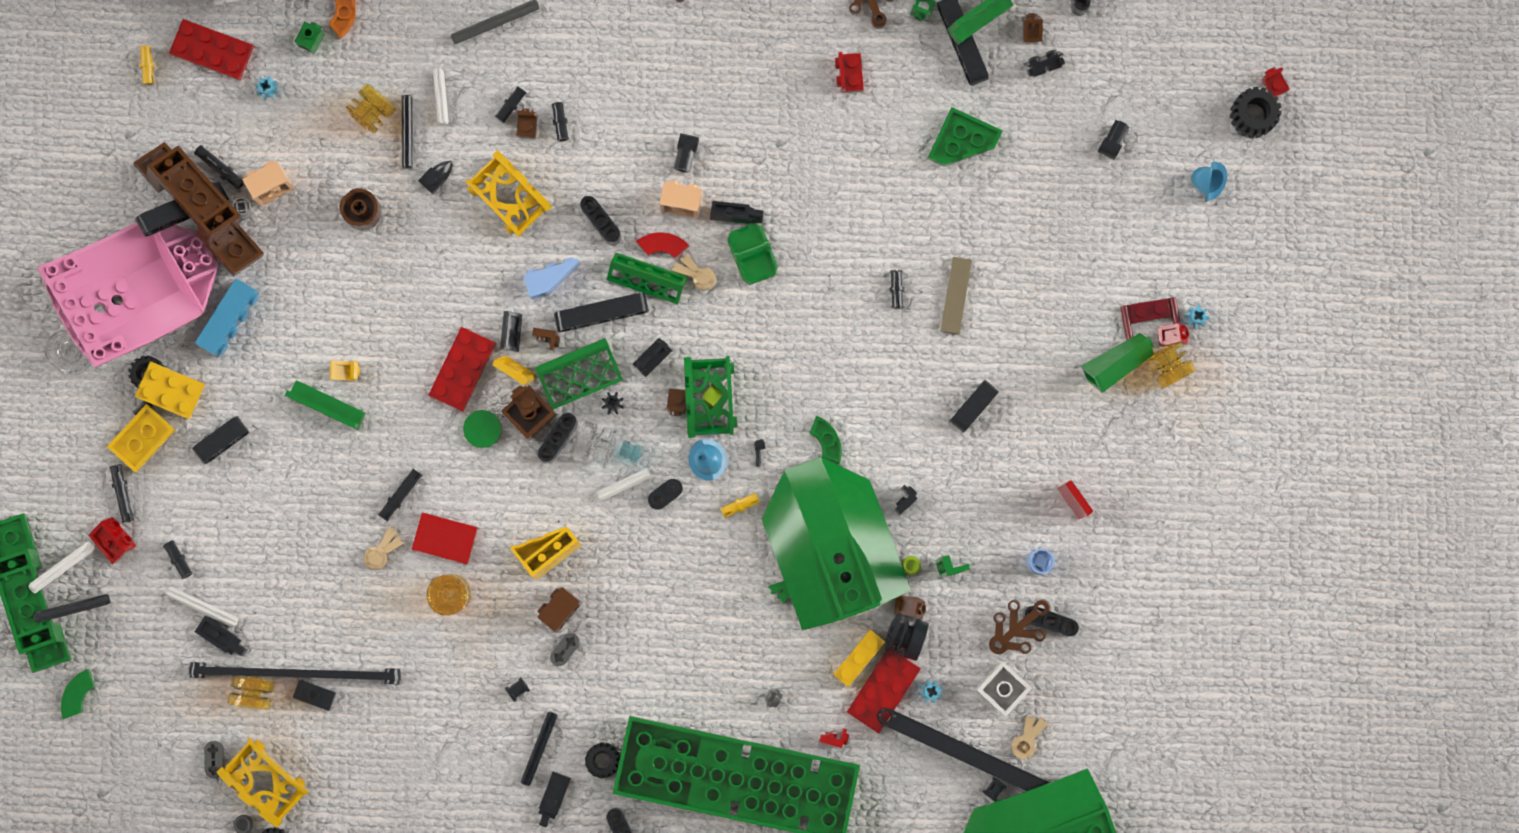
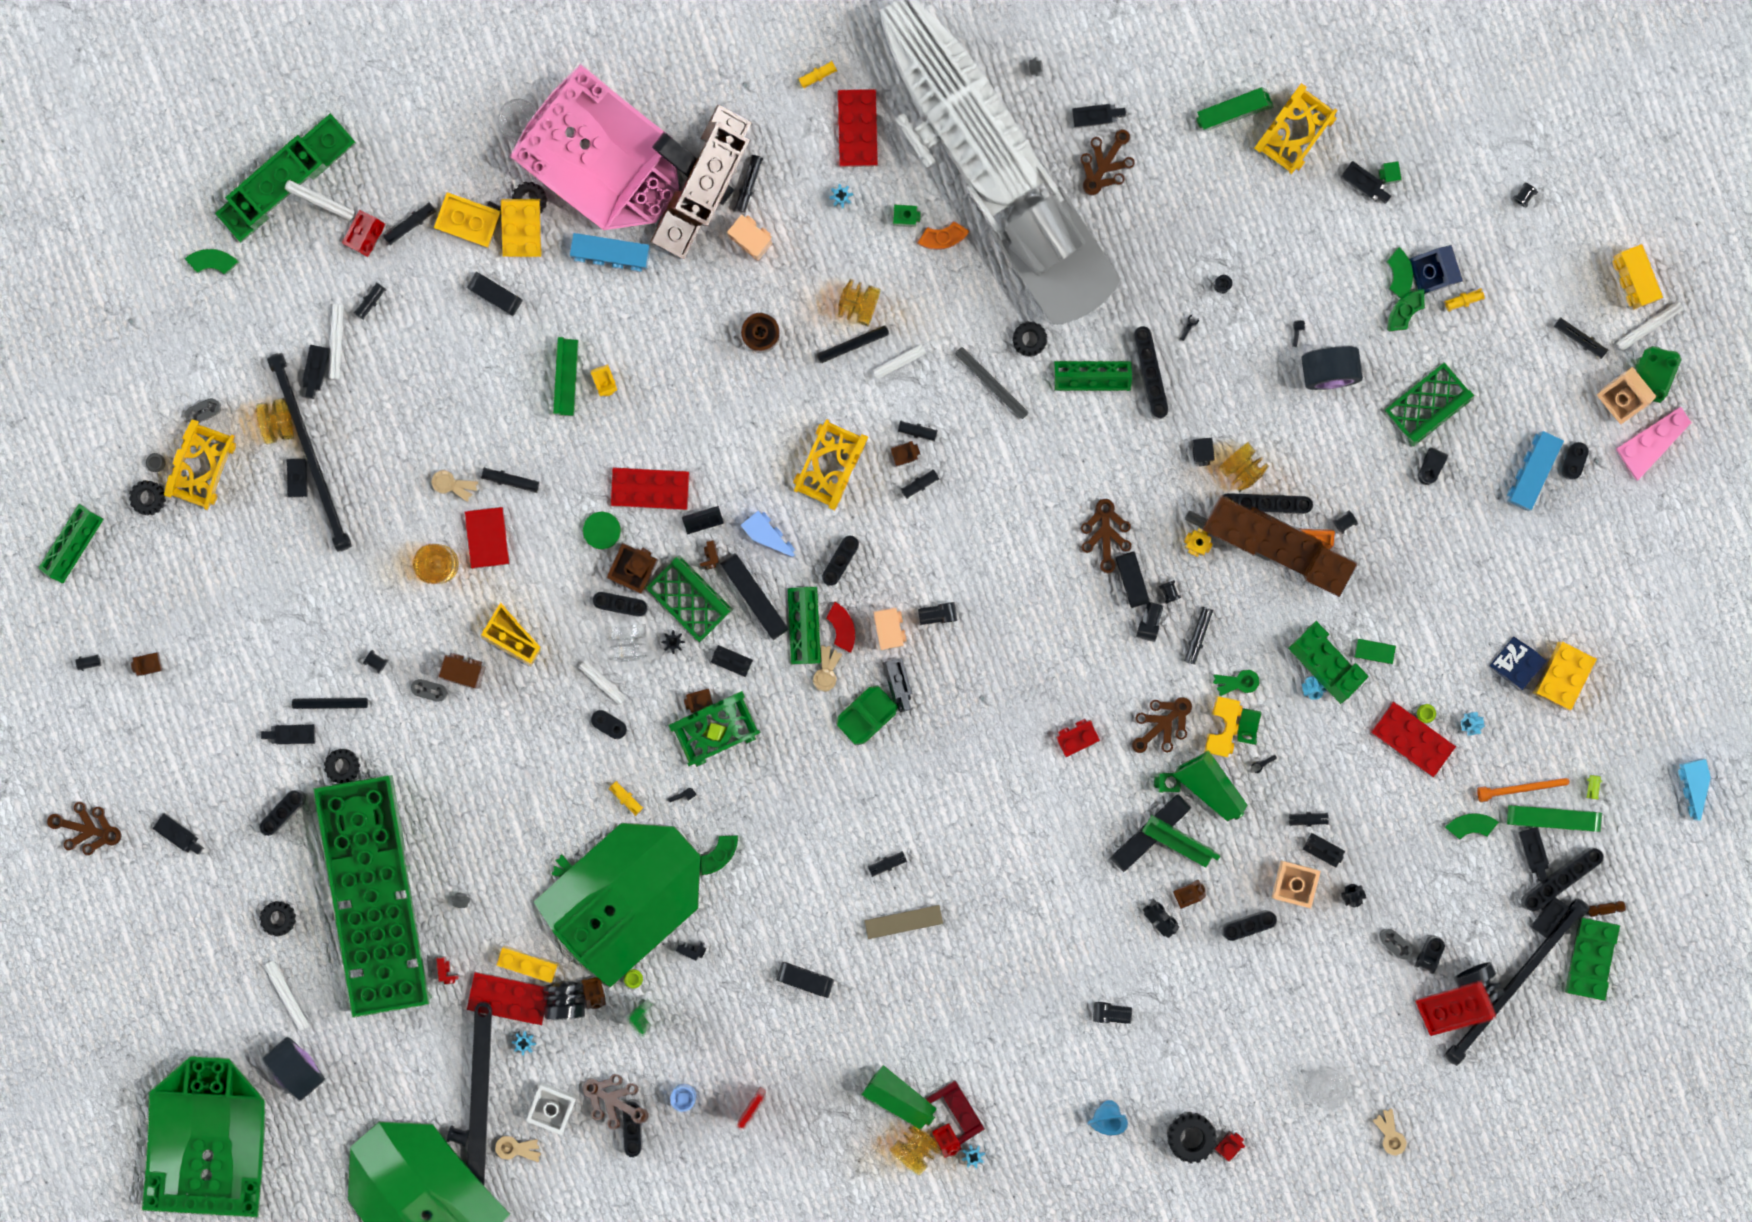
camera: 75 degrees right, 5 degrees up
black axle [34,594,110,623] -> none
light grey wheel [232,197,251,221] -> none
black plate [418,160,452,195] -> none
yellow tile [492,355,537,386] -> none
clear light blue wheel [618,440,643,464] -> none
dark azure helmet [688,439,727,481] -> none
green plate [927,107,1003,167] -> none

